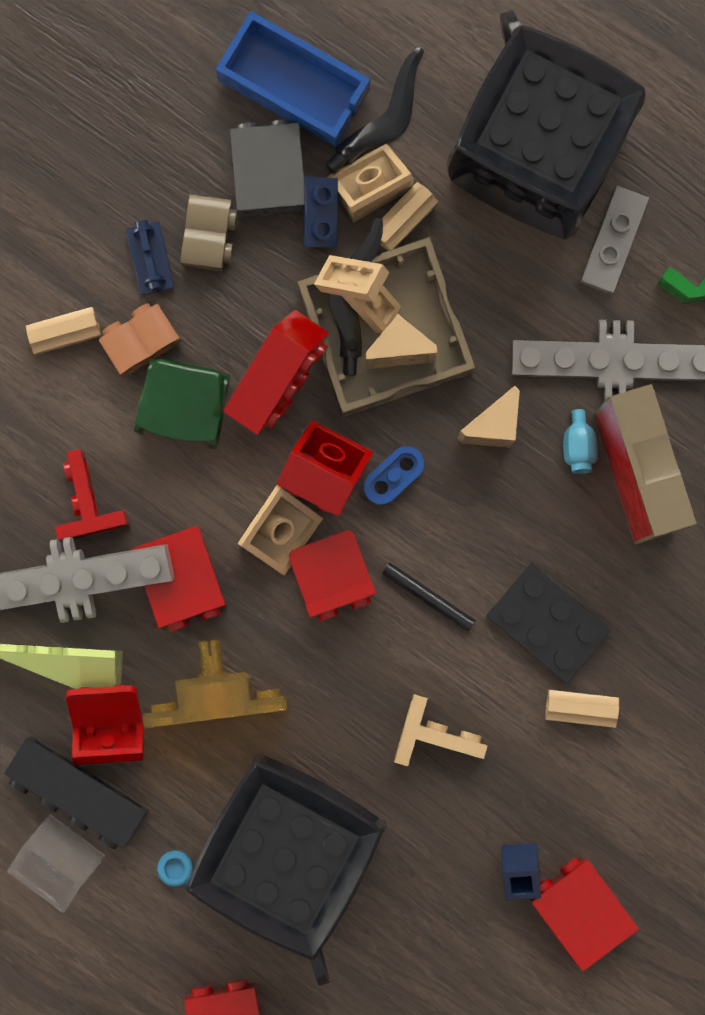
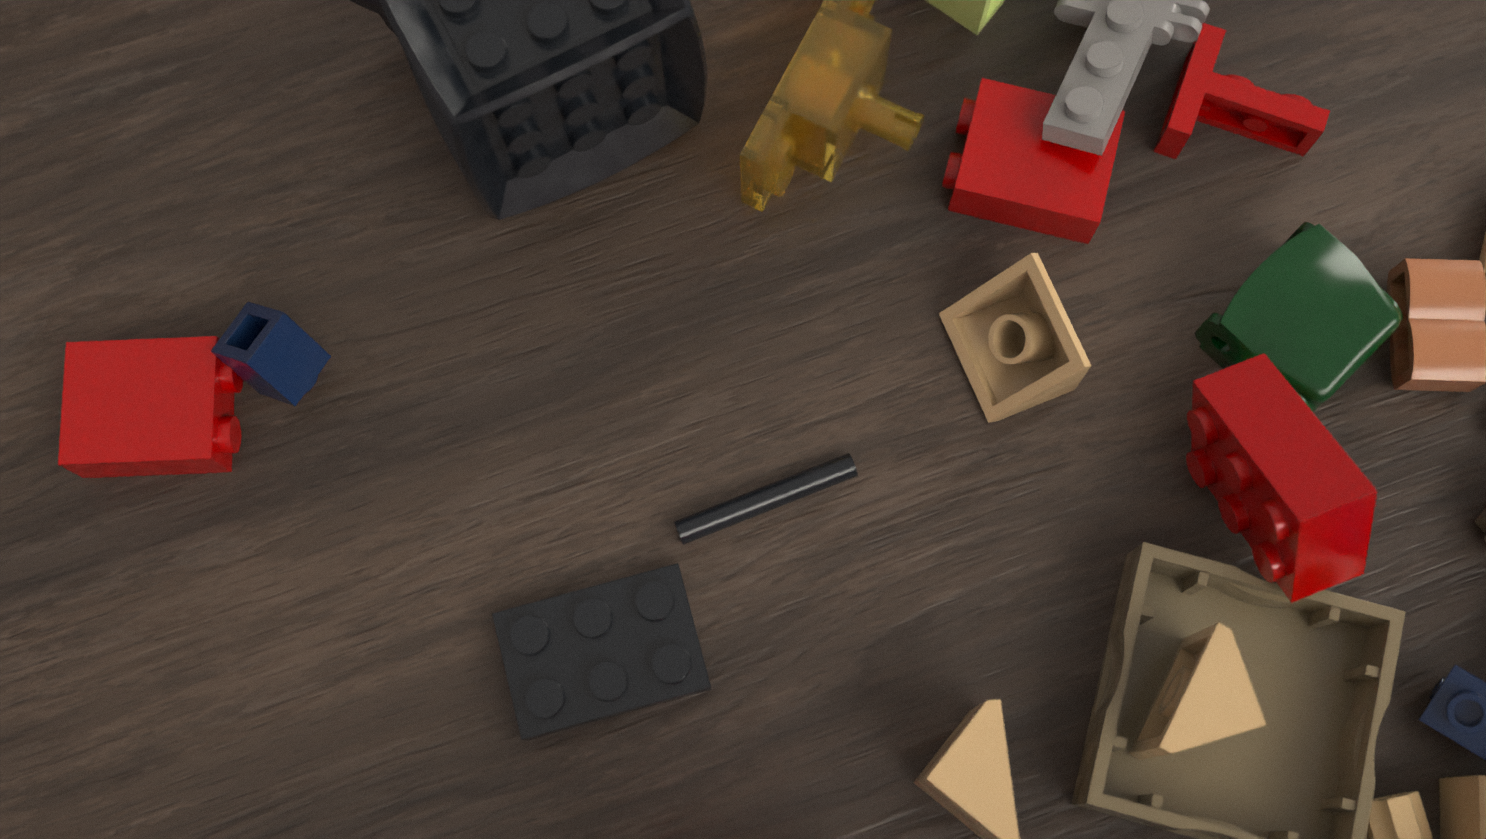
camera: 125 degrees right, 10 degrees down
red brick [276,420,374,517] -> none
red bracket [289,530,376,622] -> none
tan bracket [314,255,402,334] -> none
black piece [328,218,383,375] -> none
blue plate [364,446,424,505] -> none
tan bracket [394,694,487,766] -> none
tan axle [545,690,619,728] -> none

